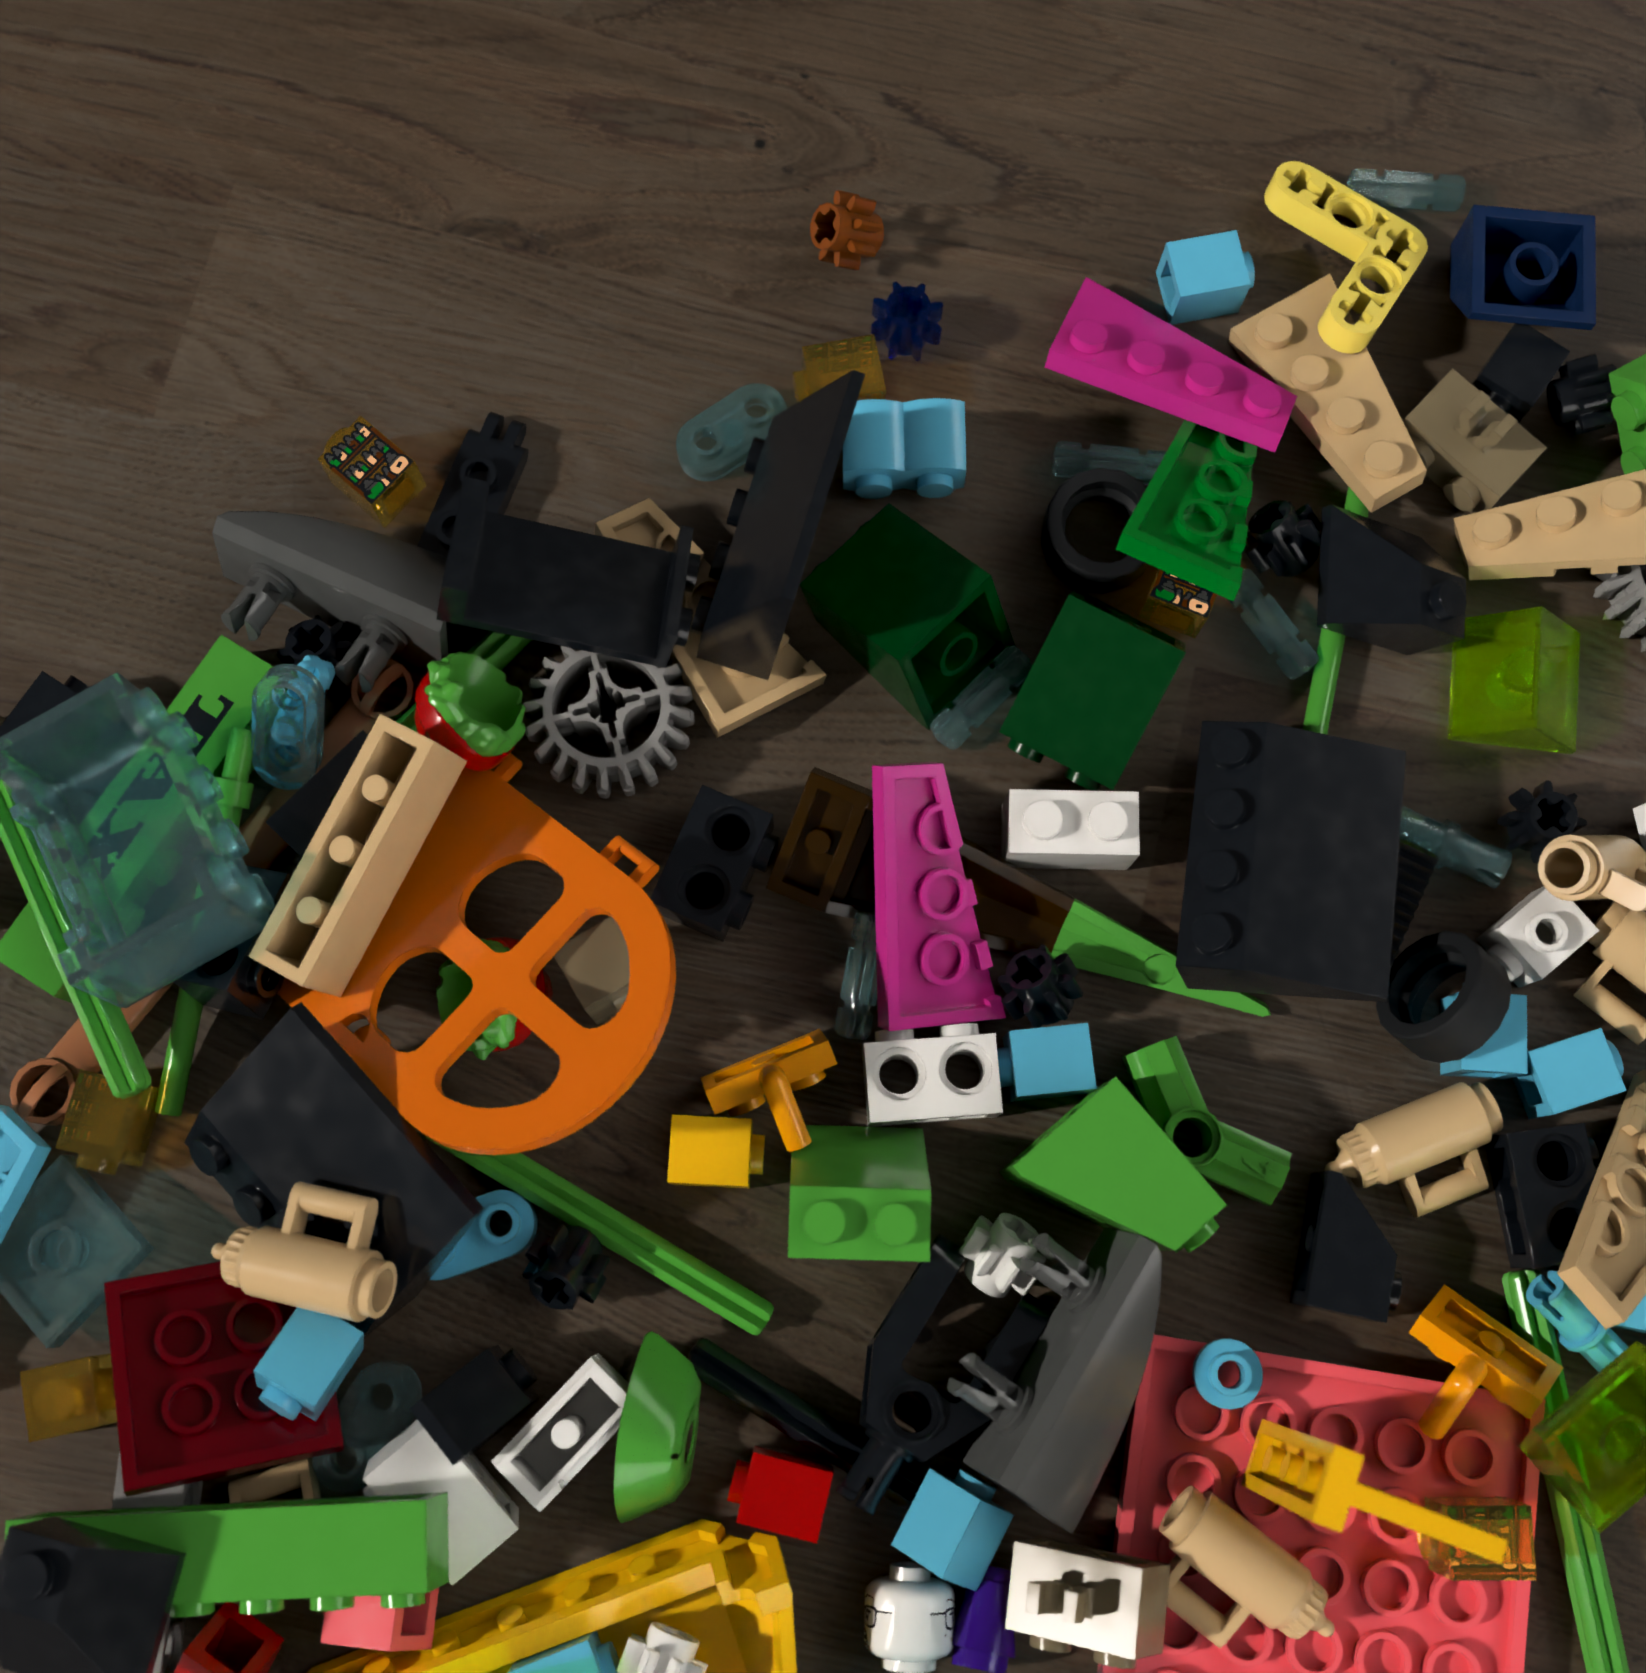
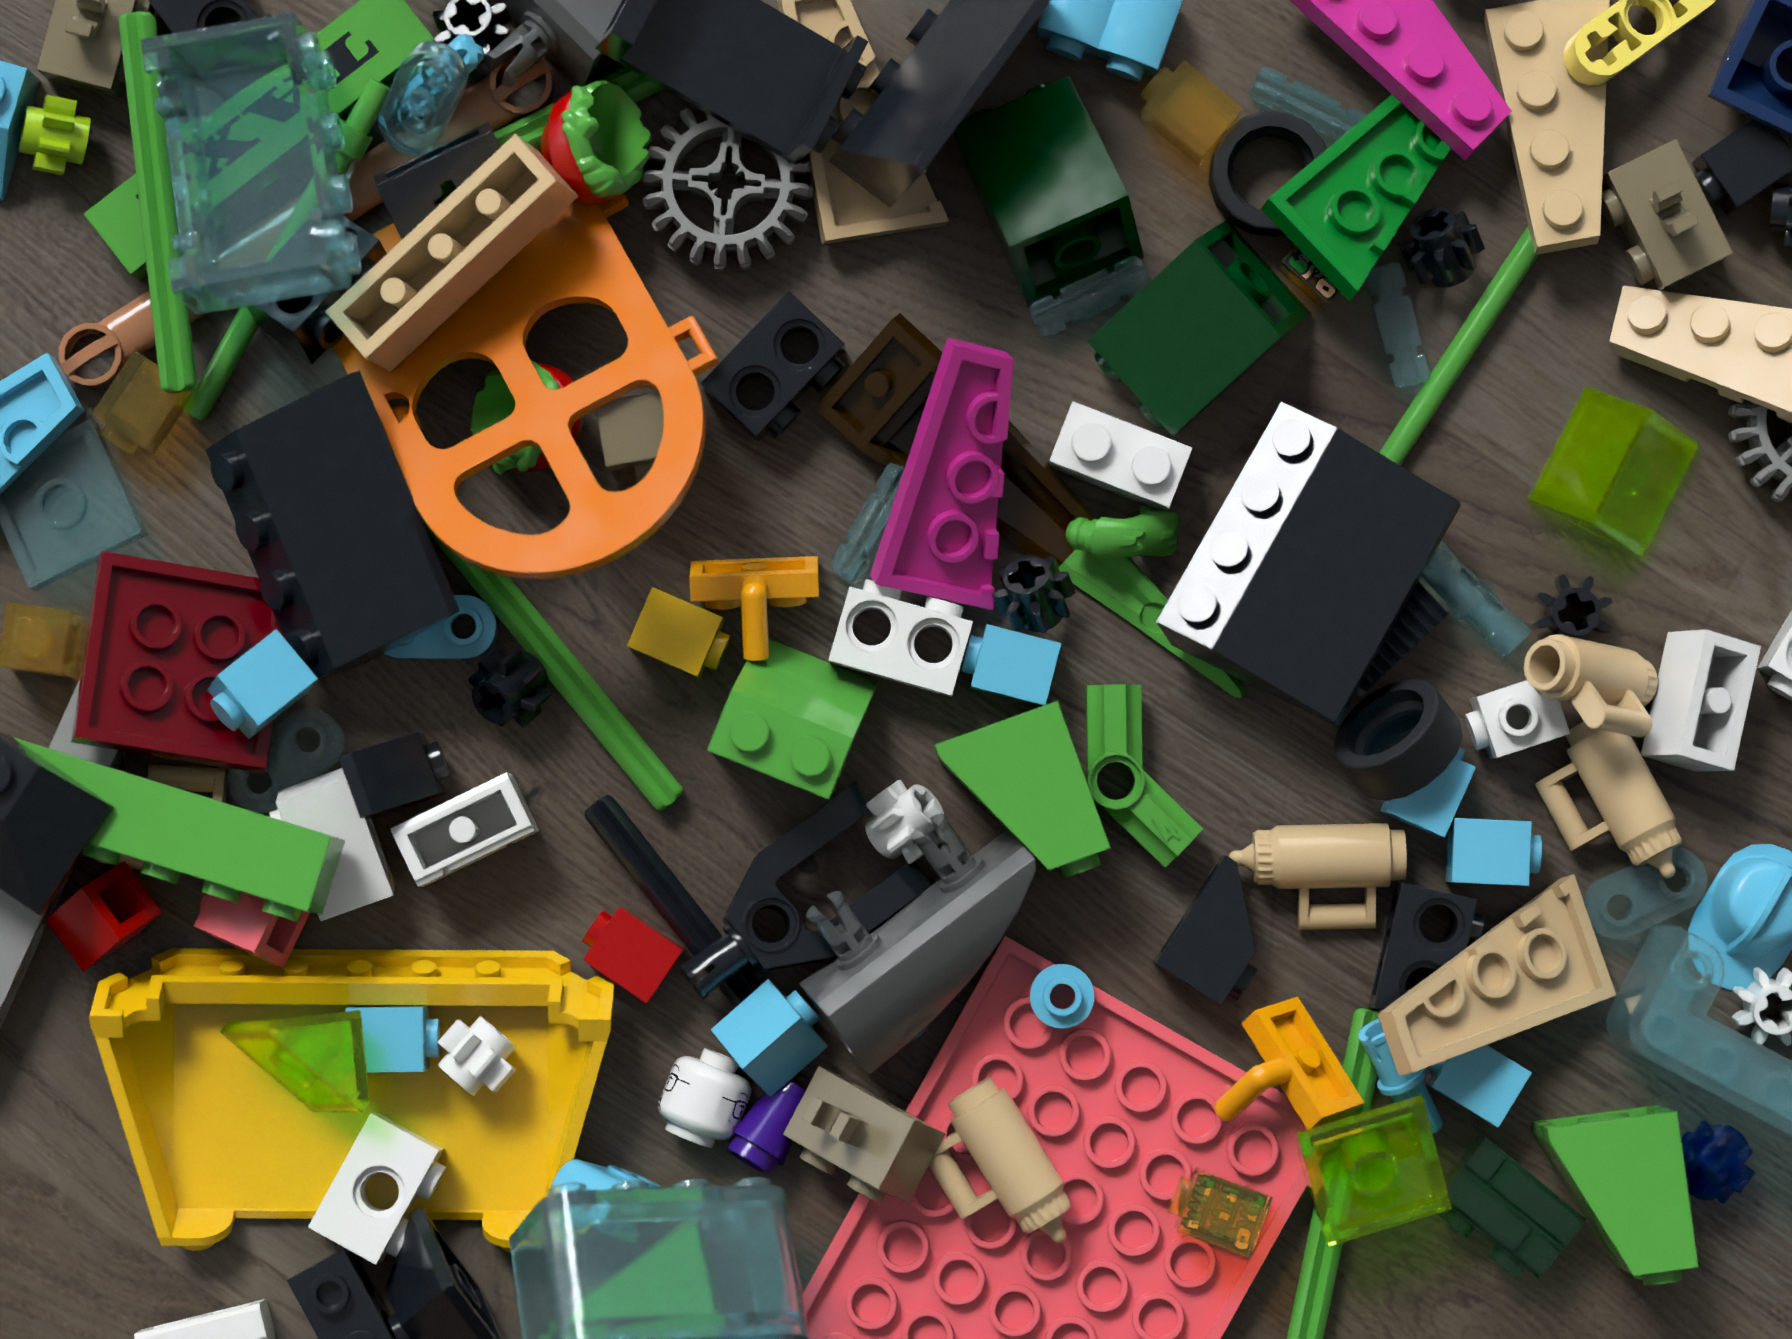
camera: 25 degrees right, 10 degrees up
tan piece [211,1181,397,1322] -> none
bright green piece [614,1331,701,1523] -> none
yellow fence [1241,1418,1508,1564] -> none
black slope [1317,505,1467,655] -> none
none -> bright green piece [1066,505,1179,559]
none -> clear yellow brick [1140,59,1243,166]

